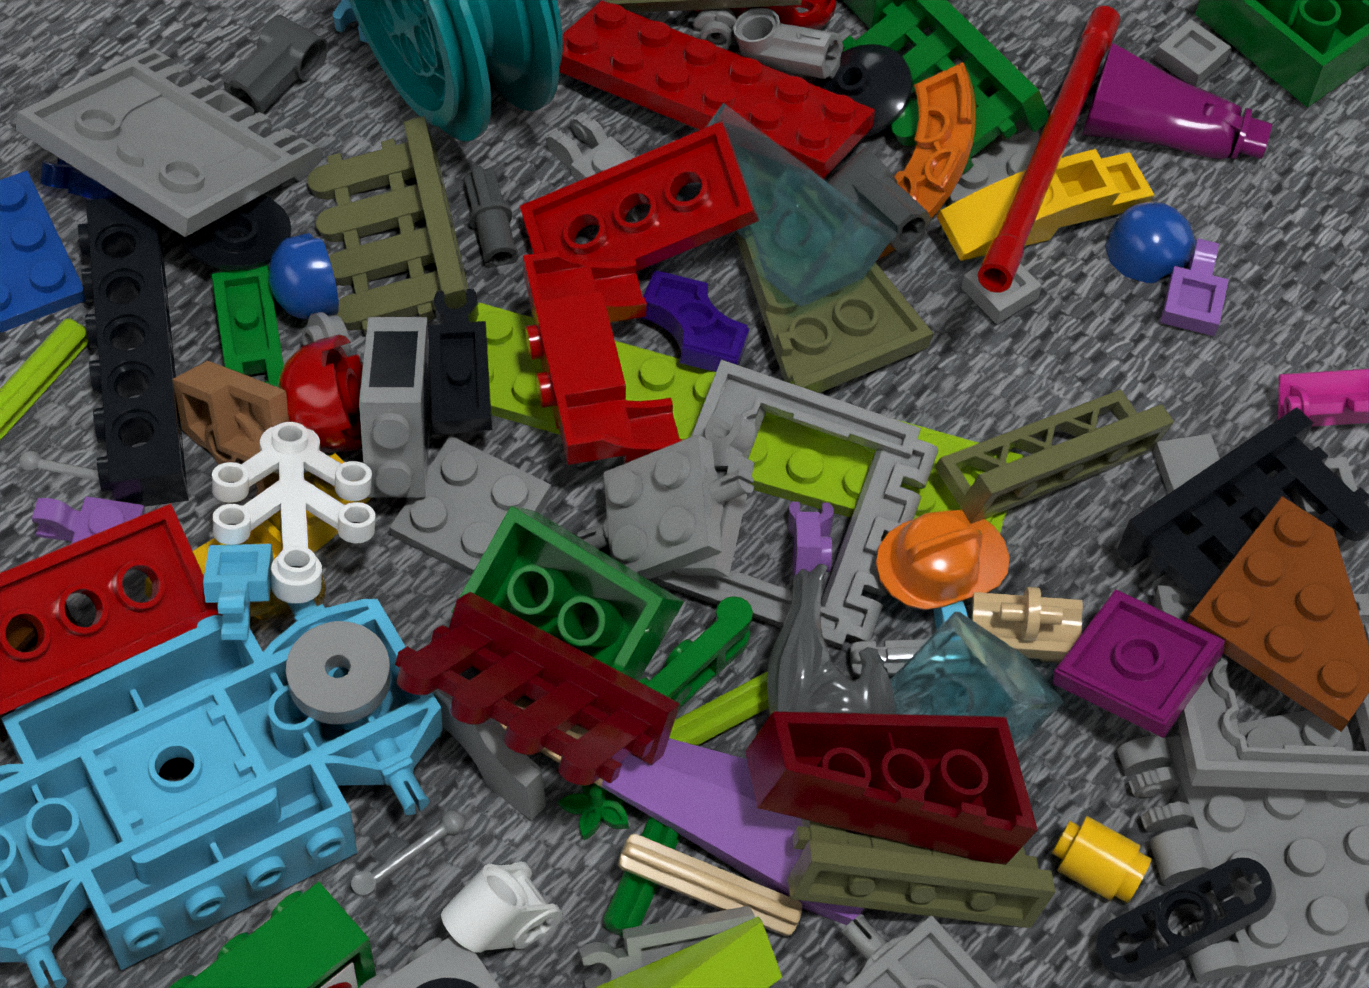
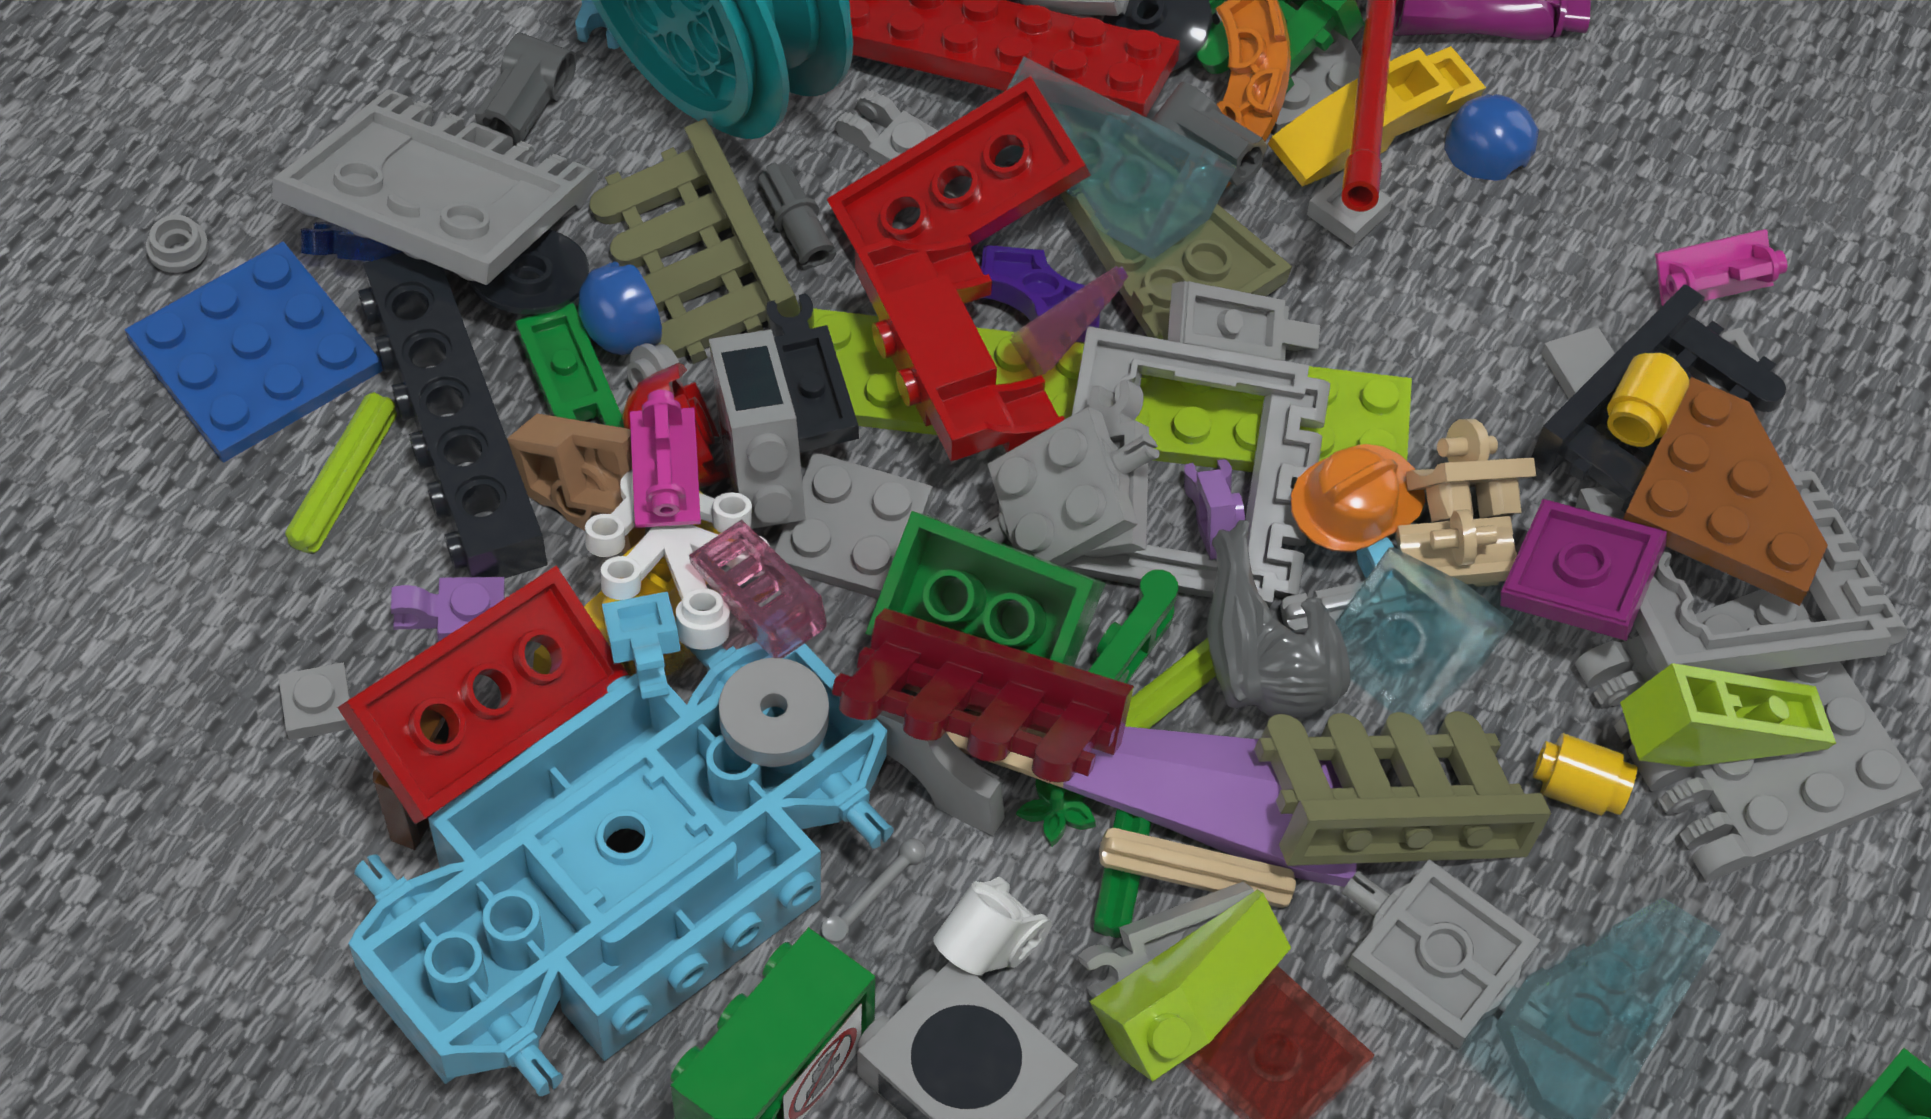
camera: 10 degrees left, 0 degrees up
light grey hinge [19,451,99,482] -> none
dark red wedge [745,711,1038,865] -> none
olive fence [935,389,1174,524] -> none
black beam [1096,858,1276,982] -> none
medium lavender plate [1160,238,1229,336] -> none
none -> dark pink hinge [630,390,701,528]
none -> clear pink slope [689,519,827,658]
none -> clear pink slope [1009,266,1129,377]
none -> light grey hinge [1168,281,1320,361]
none -> tan hips [1406,419,1536,522]
none -> yellow brick [1607,353,1689,447]
none -> lime slope [1620,663,1836,767]

